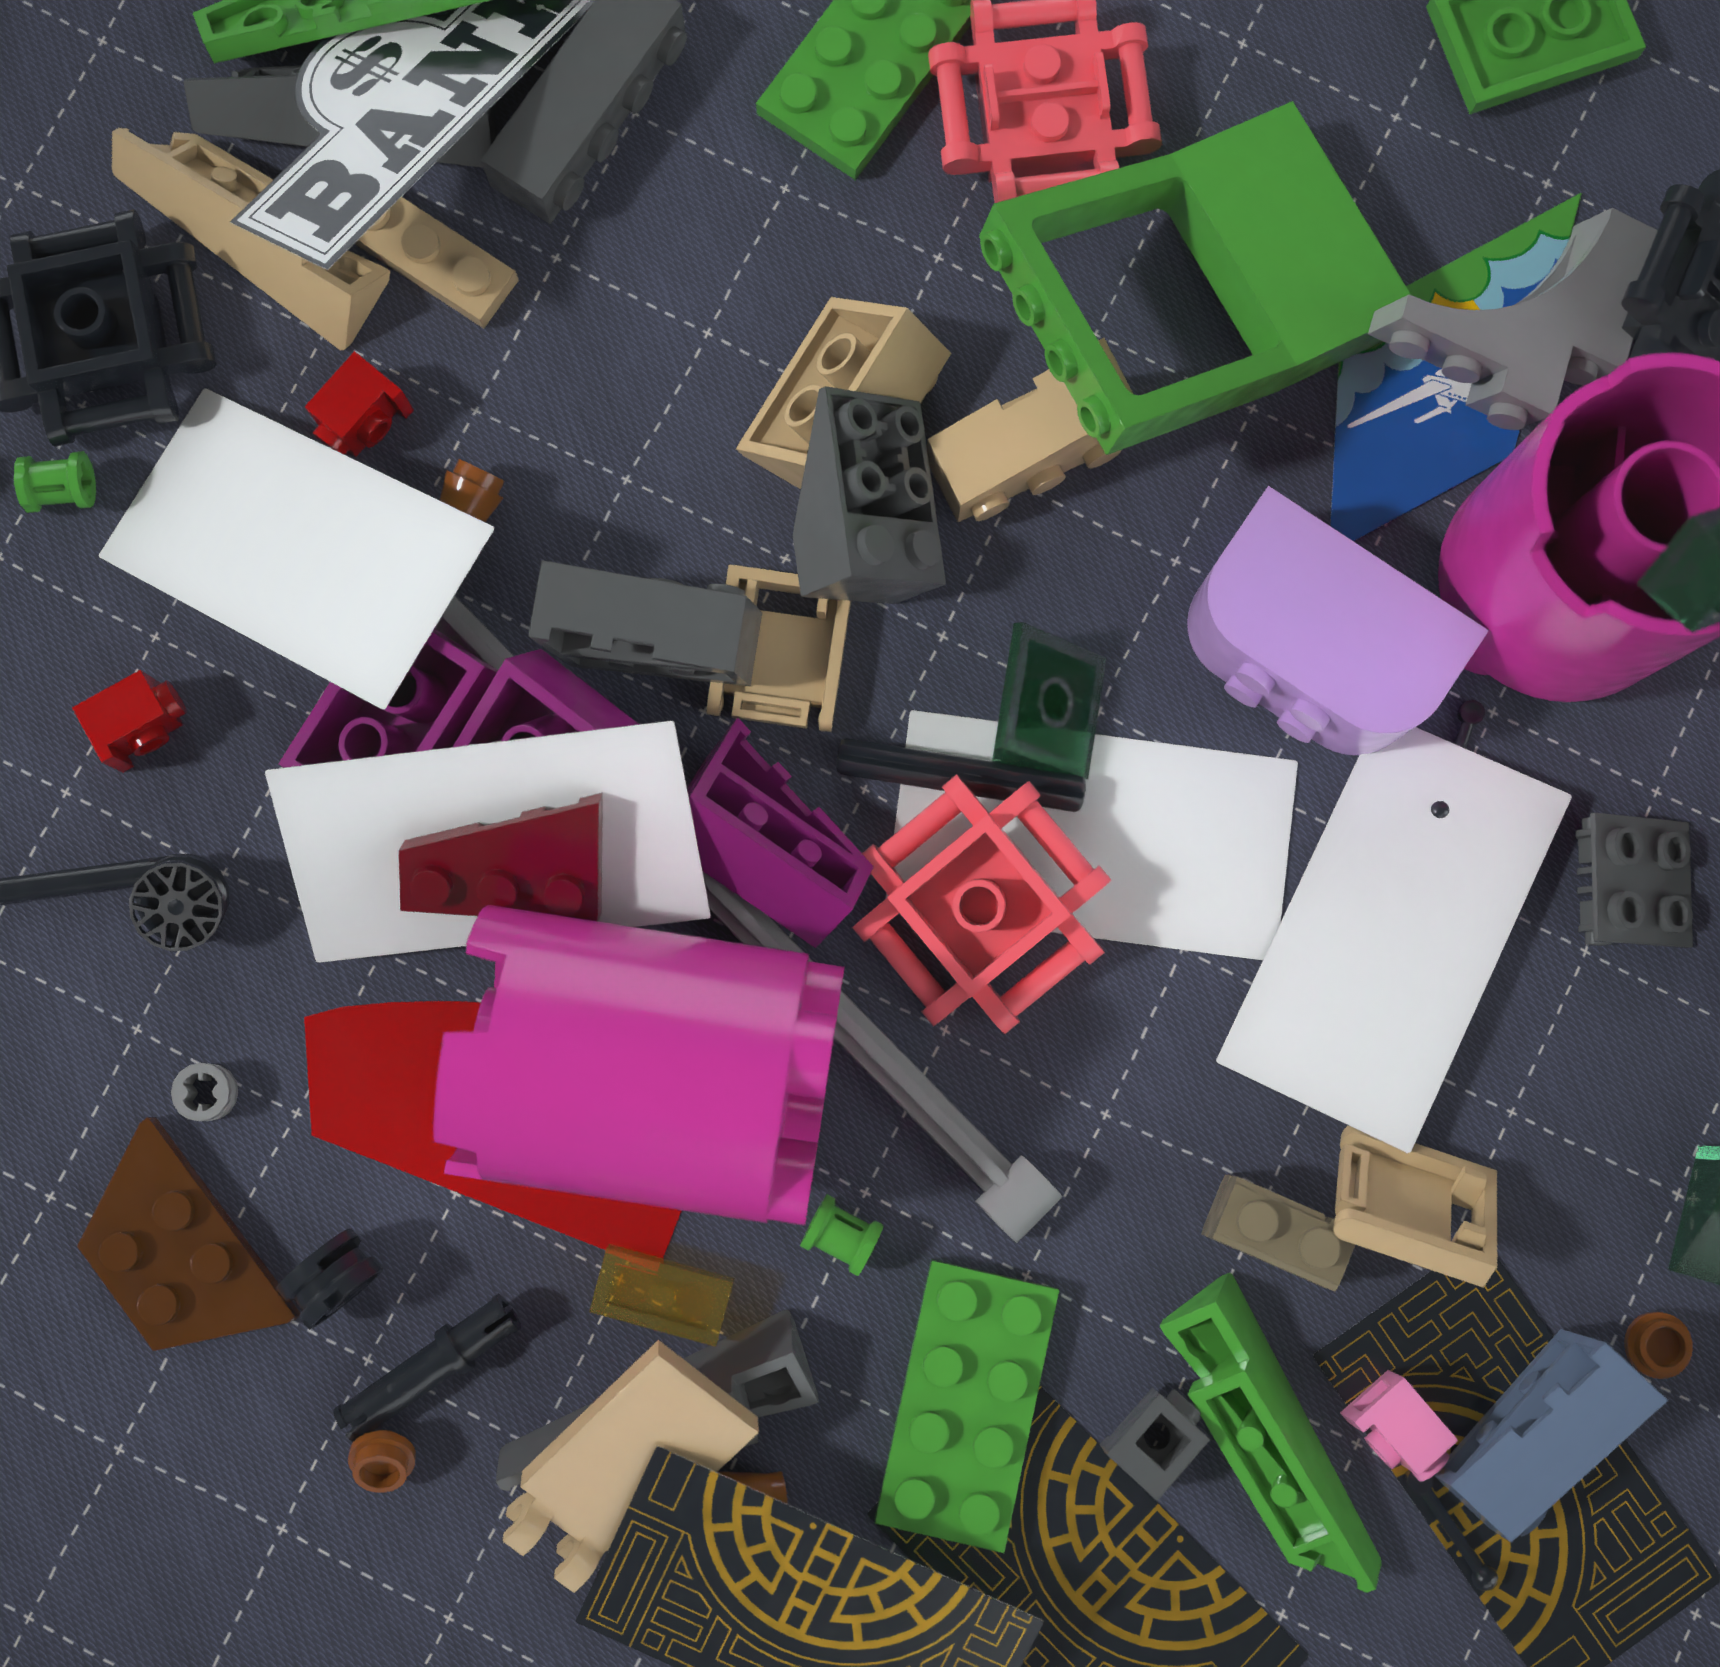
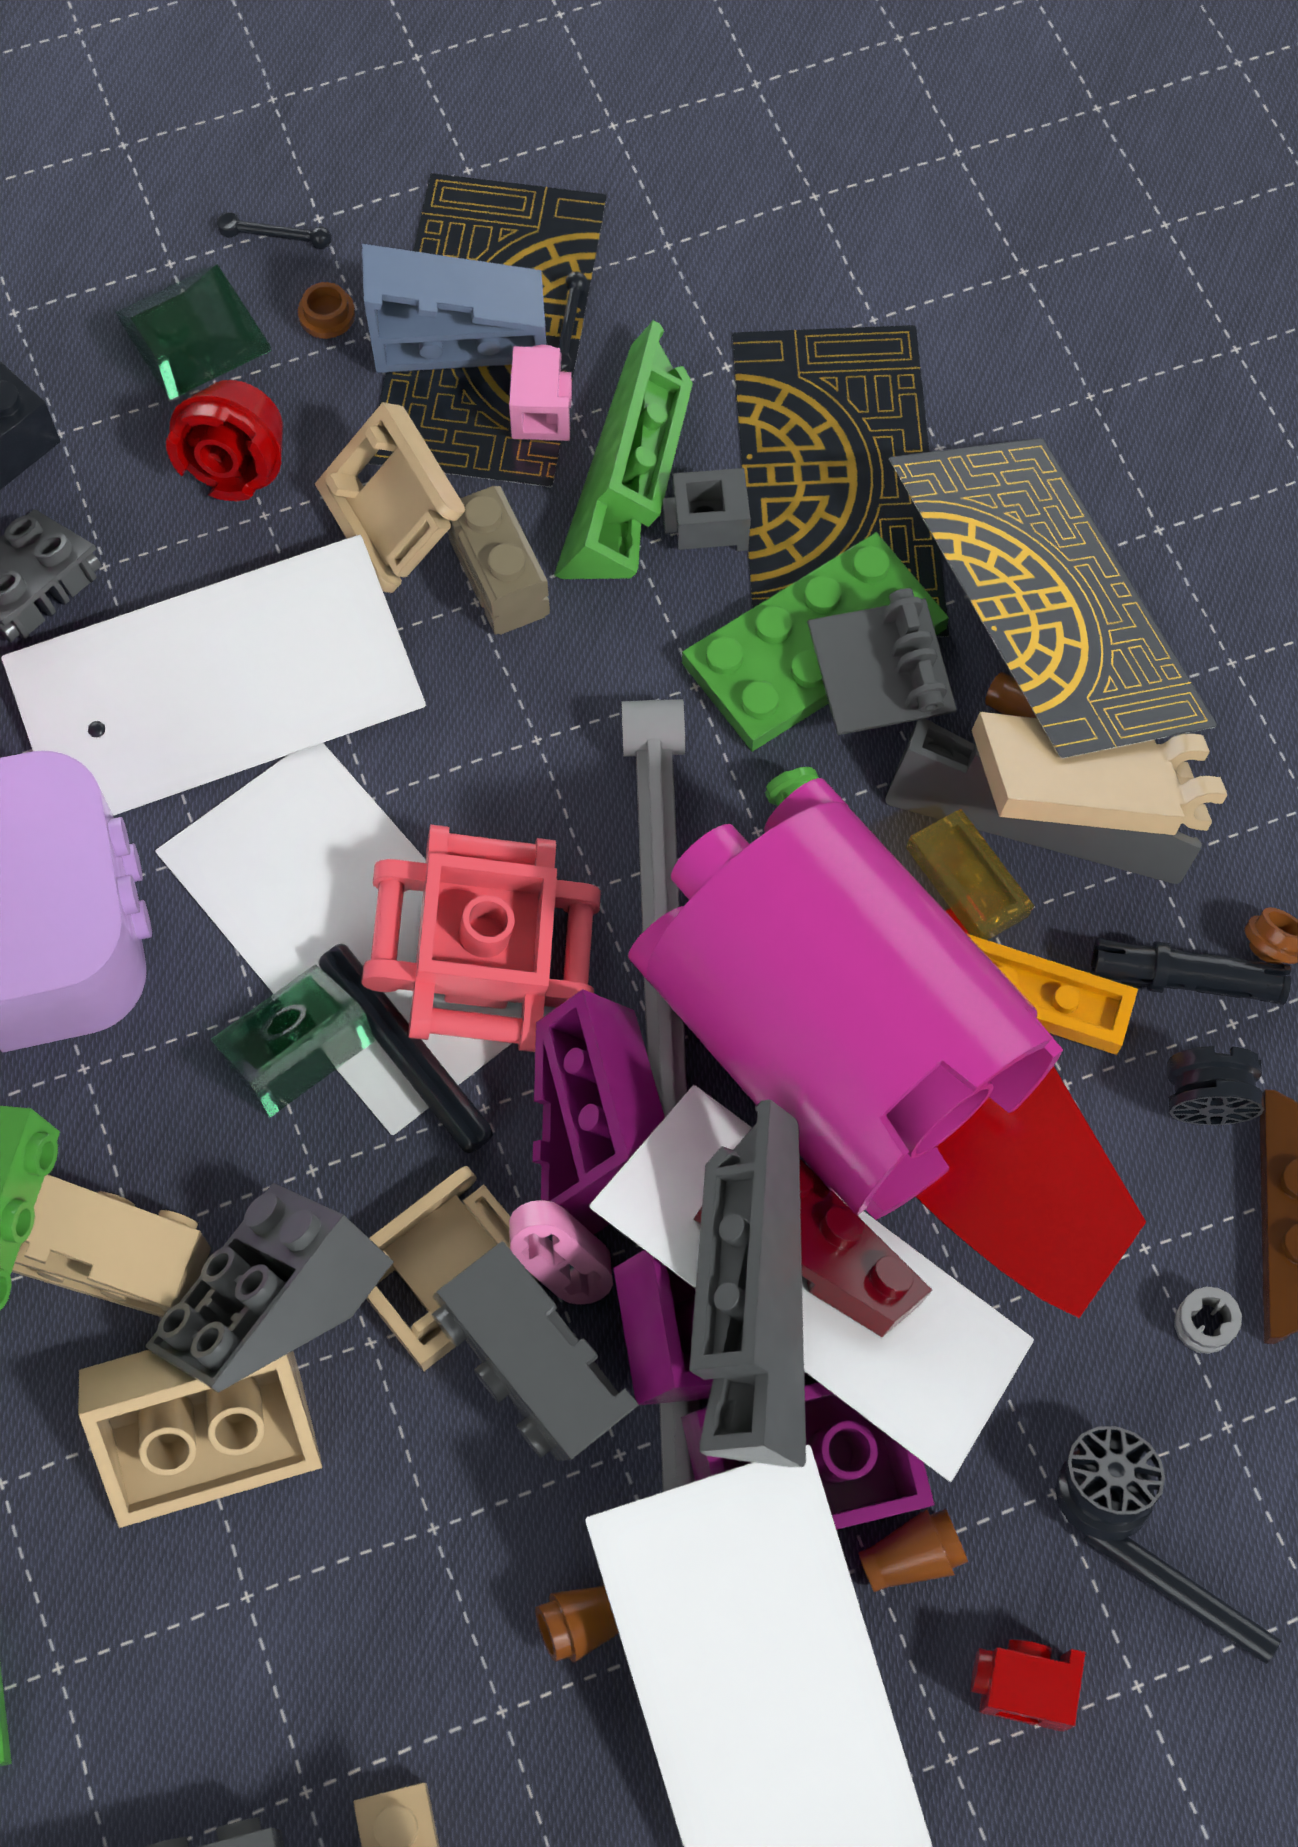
camera: 135 degrees left, 15 degrees down
red brick [305,351,414,457] -> none
none -> red cone [166,380,283,501]
none -> bright pink beam [509,1200,613,1305]
none -> dark grey wedge [690,1099,806,1468]
none -> dark grey hinge [807,588,957,736]
none -> dark orange cone [858,1508,969,1593]
none -> light orange plate [966,933,1138,1055]

